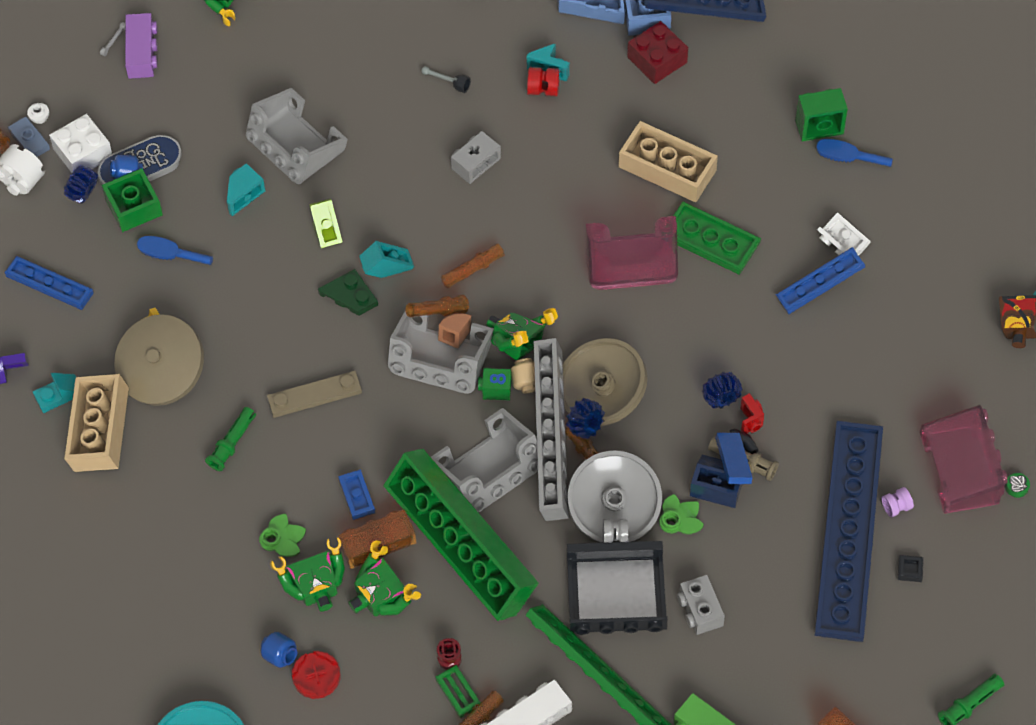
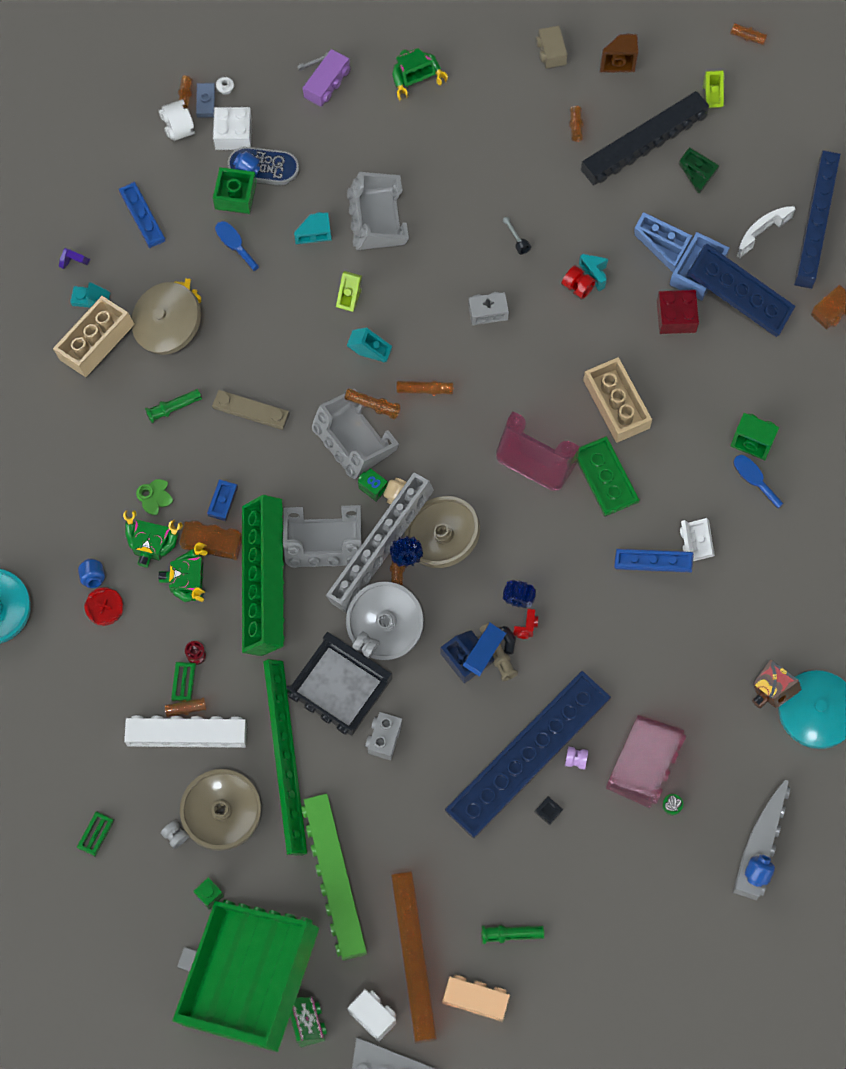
camera: 35 degrees right, 10 degrees up
clear blue gear [64,165,98,204] -> none
dark green wing [318,269,378,316] -> none
nougat brick [438,314,472,348] -> none
green torso [486,308,558,360] -> none
bright green plate [659,494,704,534] -> none

